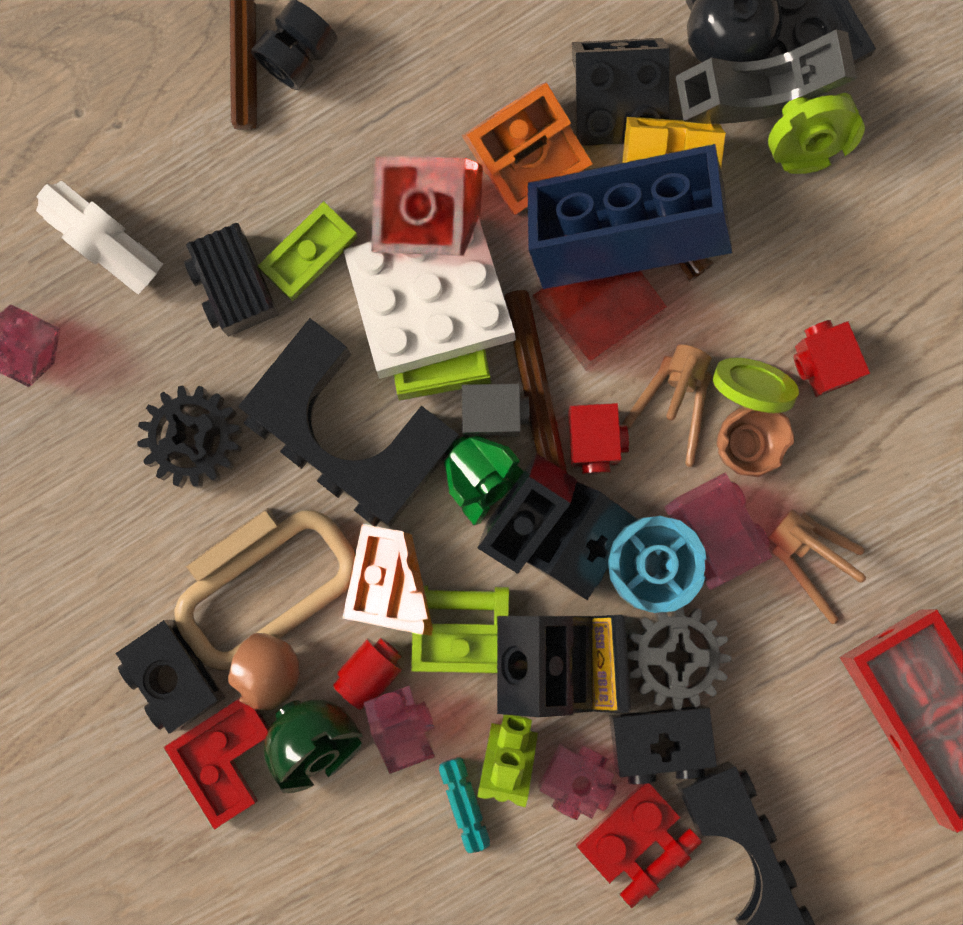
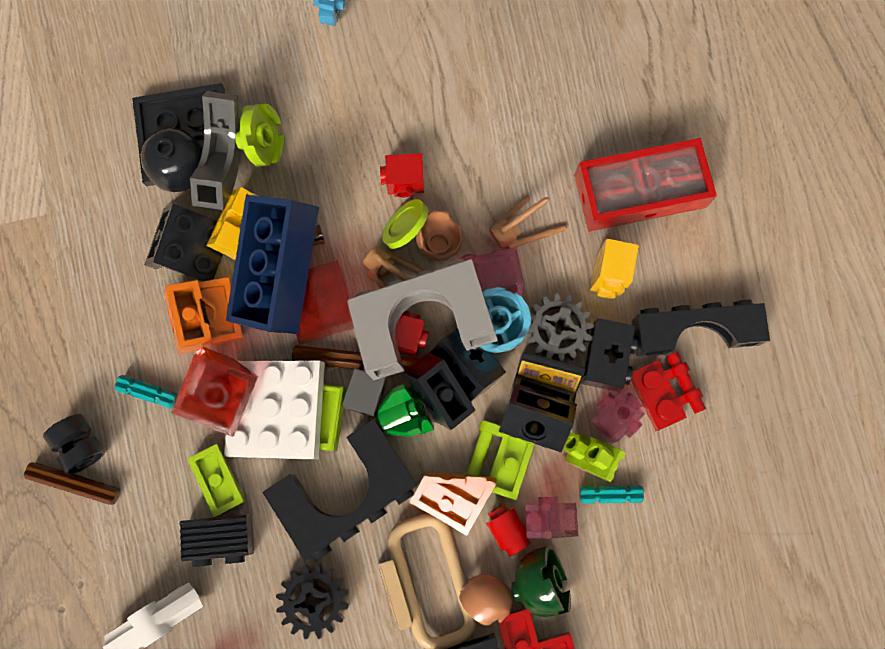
camera: 75 degrees left, 5 degrees down
none -> teal axle [114,375,178,409]
none -> light grey arch [347,259,498,381]
none -> yellow brick [590,239,639,299]

